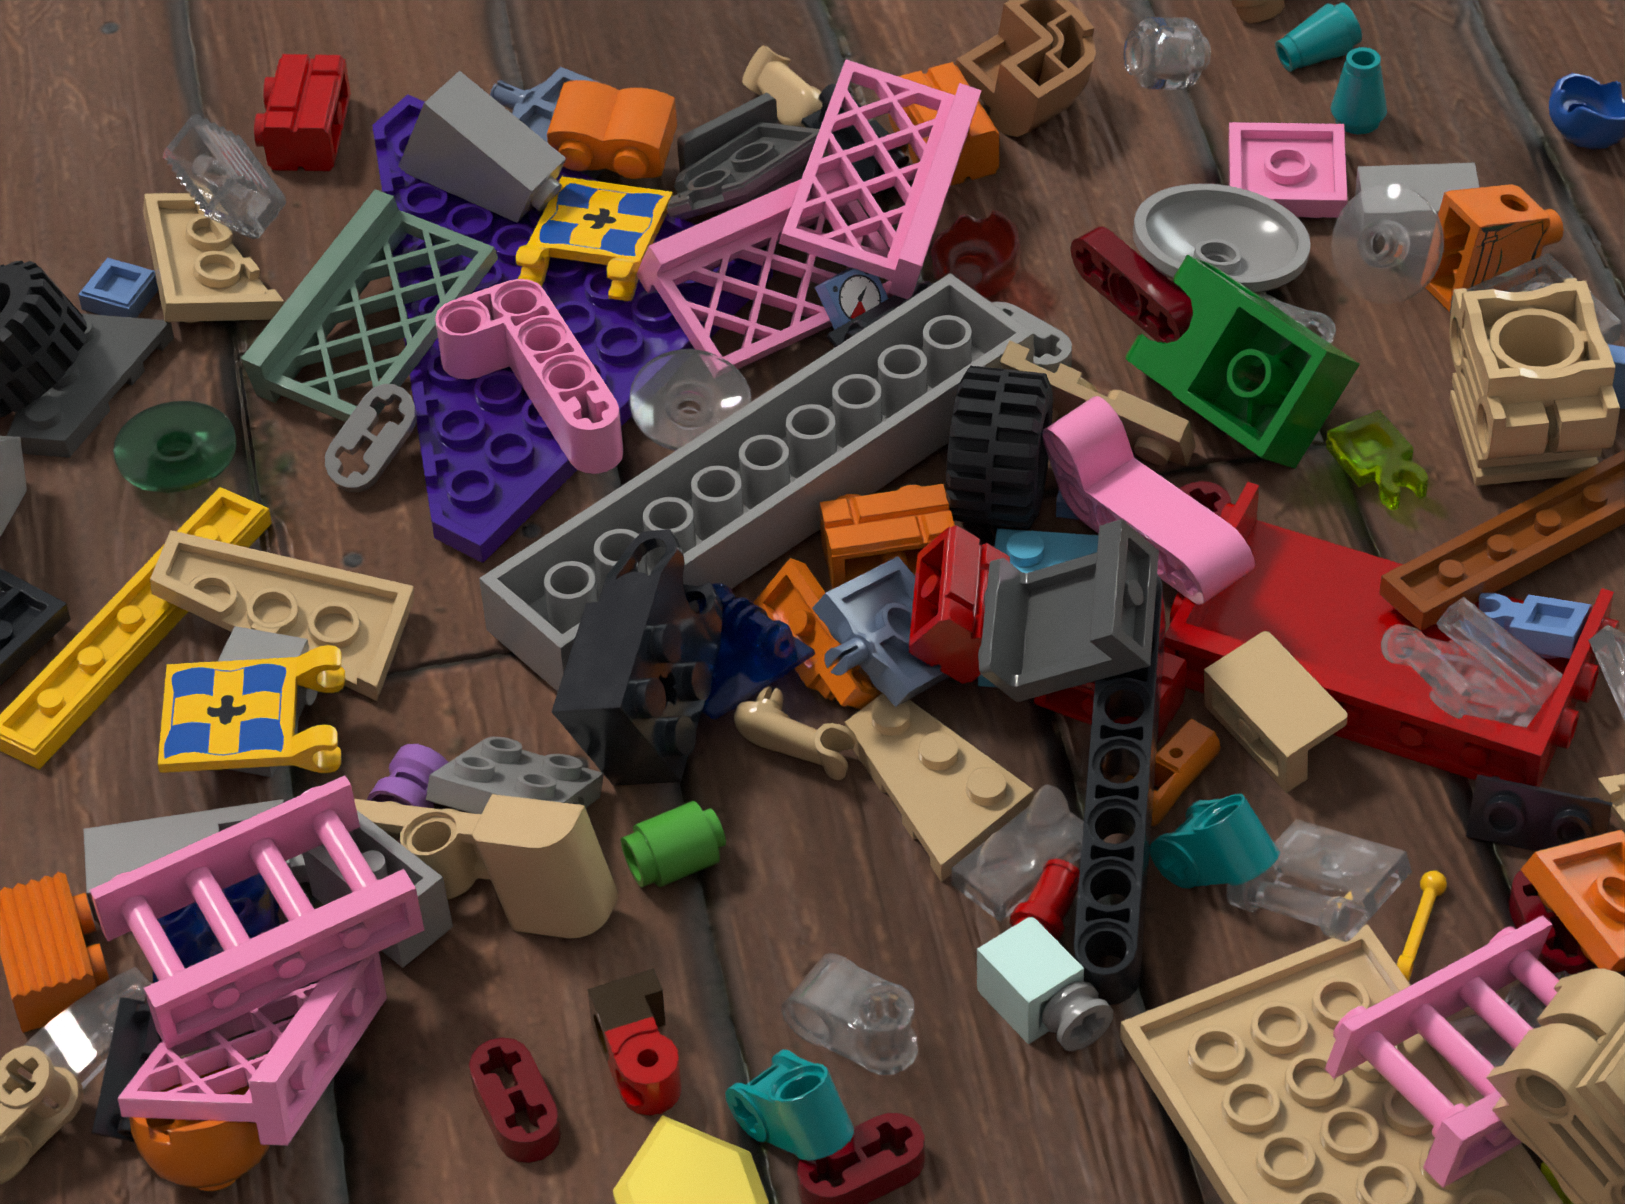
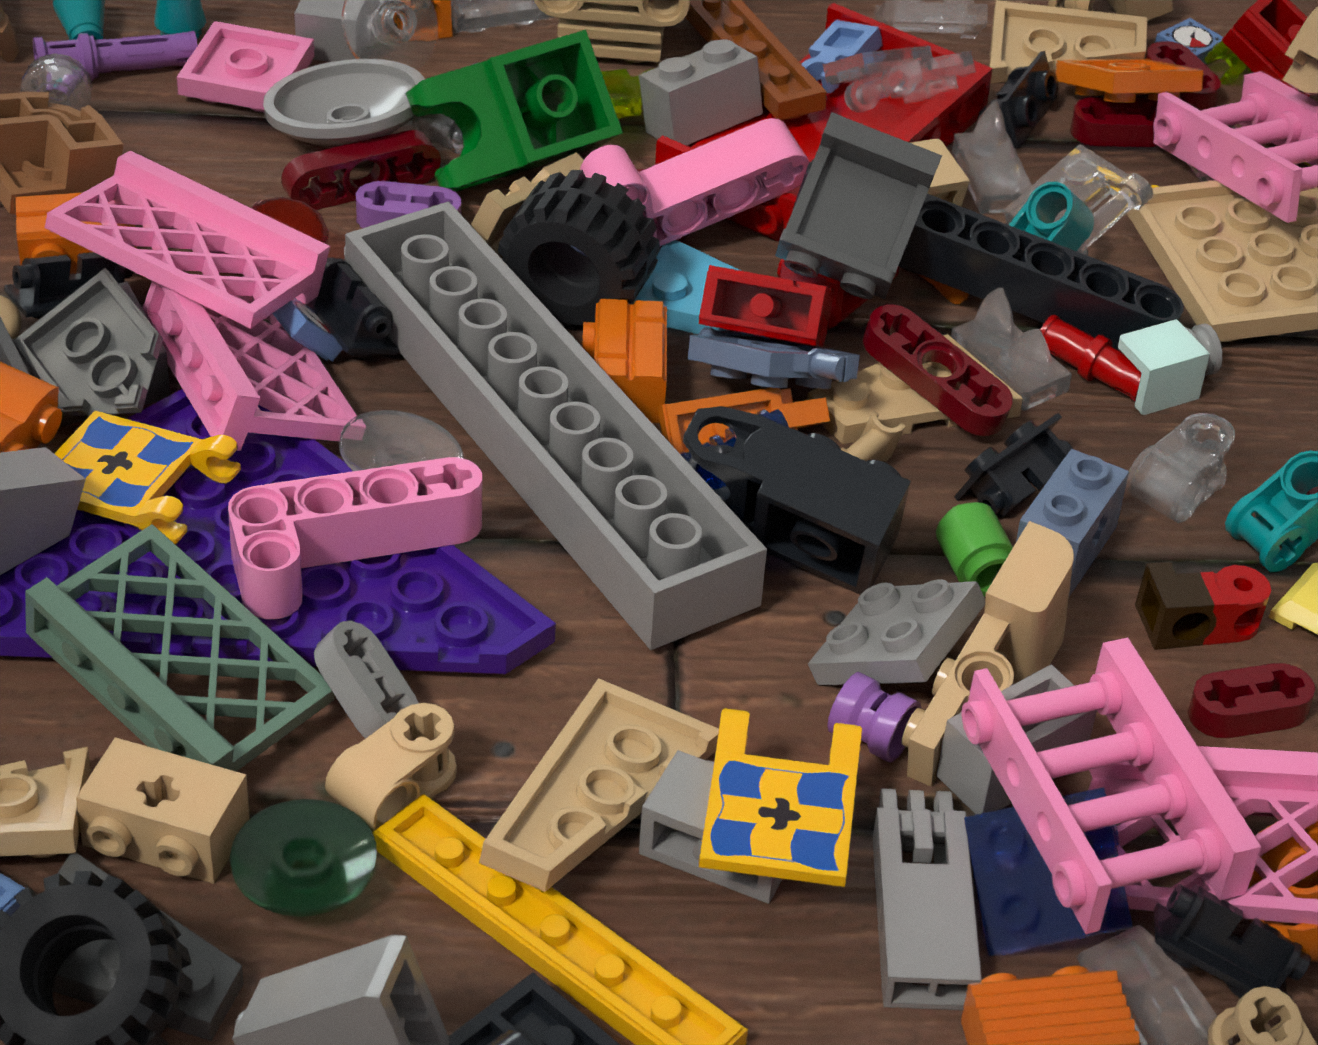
camera: 85 degrees left, 5 degrees down
none -> medium lavender pin [33,31,198,86]
none -> tan brick [76,737,250,884]
none -> tan piece [325,703,457,831]
none -> medium lavender beam [356,181,461,228]
none -> light grey brick [639,39,763,146]
none -> dark red beam [863,304,1013,436]
none -> clear tile [952,101,1034,214]
none -> black hinge [954,413,1073,516]
none -> sand blue brick [1016,449,1129,597]

